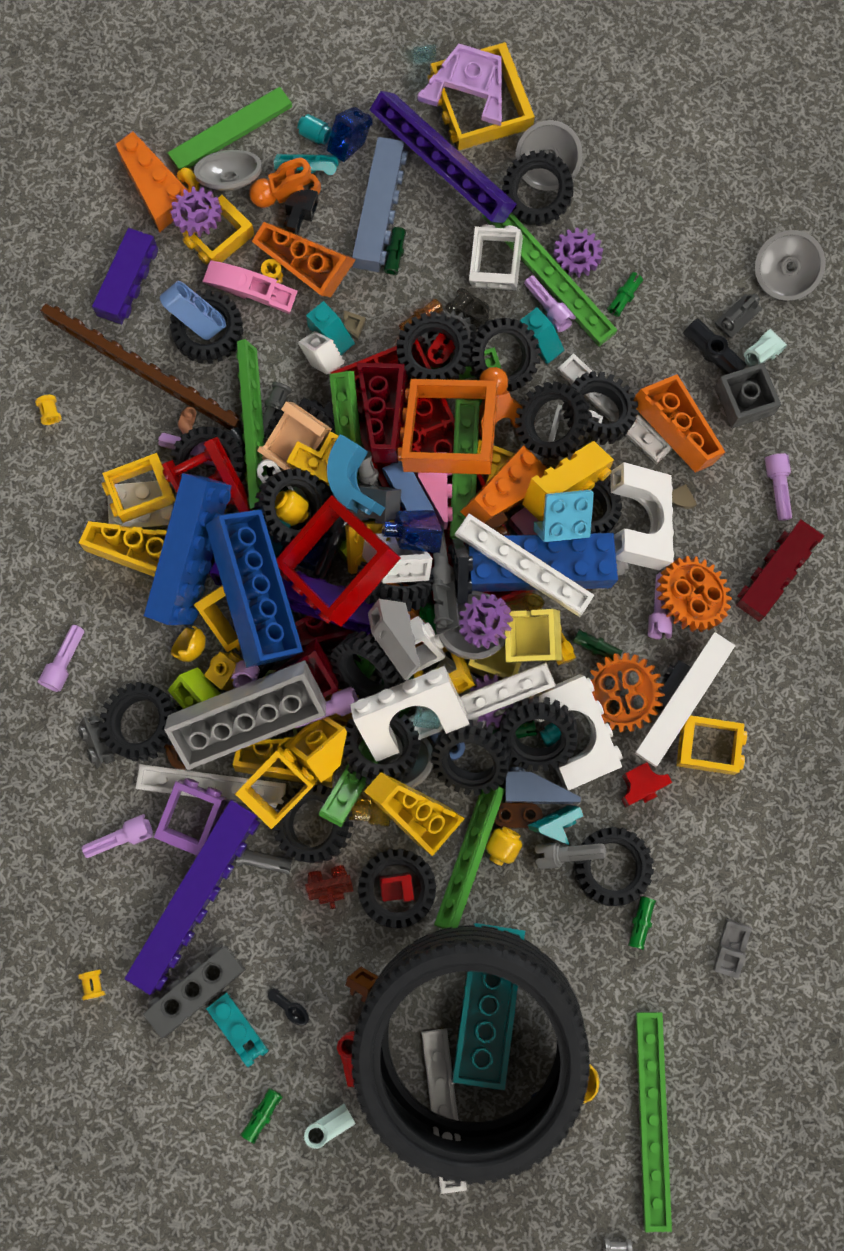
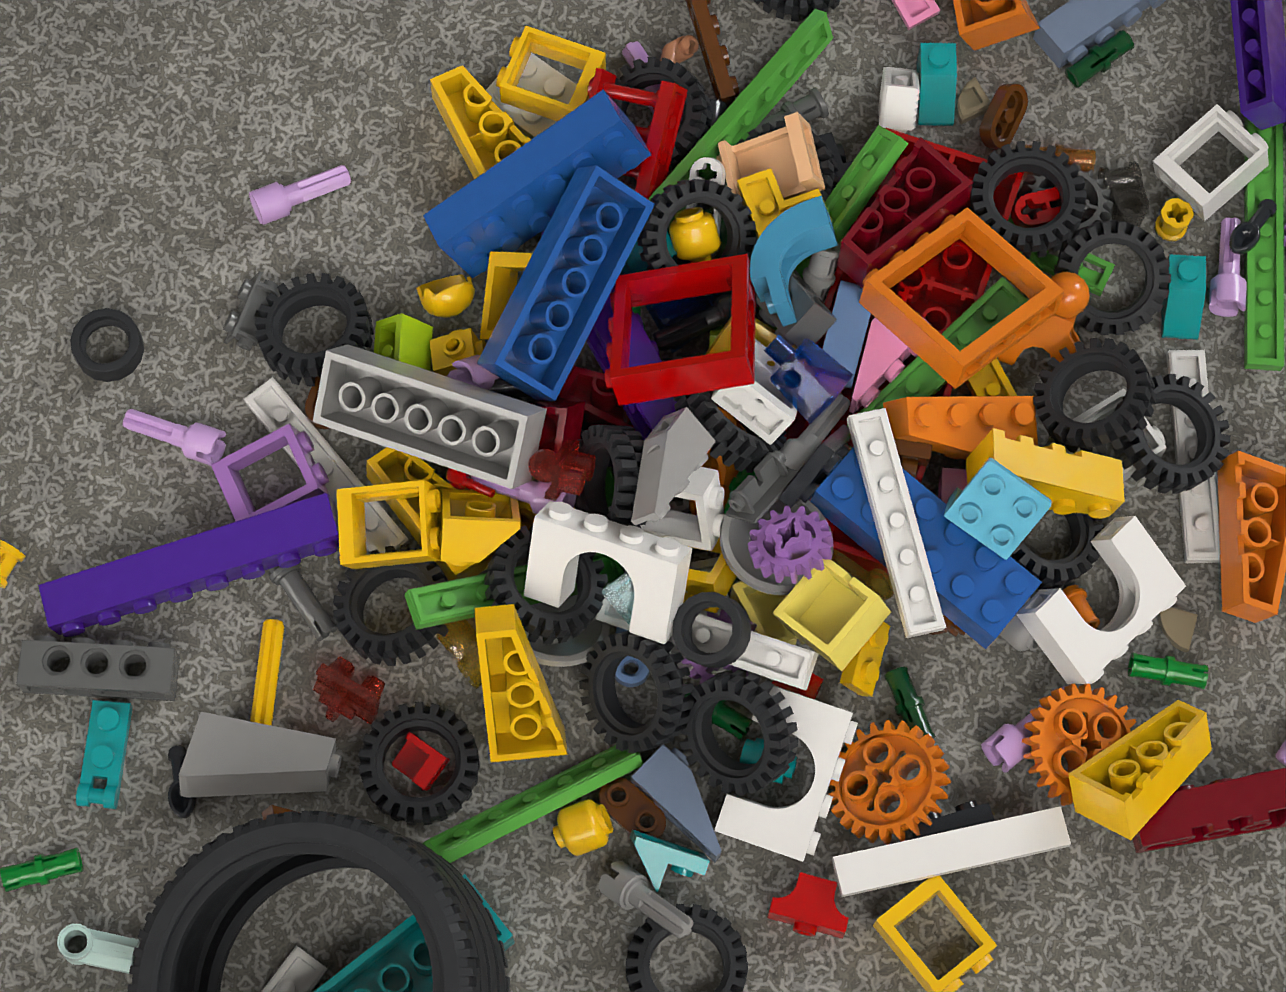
camera: 45 degrees right, 5 degrees down
none -> black tyre [70,308,144,382]
none -> light grey slope [179,712,342,797]
none -> yellow axle [250,619,284,726]
none -> red hand [446,468,496,498]
none -> clear red hips [528,439,596,501]
none -> black tyre [673,592,751,668]
none -> reddish brown plate [979,84,1028,149]
none -> orange pin [1062,585,1101,629]
none -> yellow wedge [1068,700,1212,840]
none -> green pin [1128,652,1208,689]
none -> yellow bush [1155,198,1194,241]
none -> black piece [1229,199,1277,254]

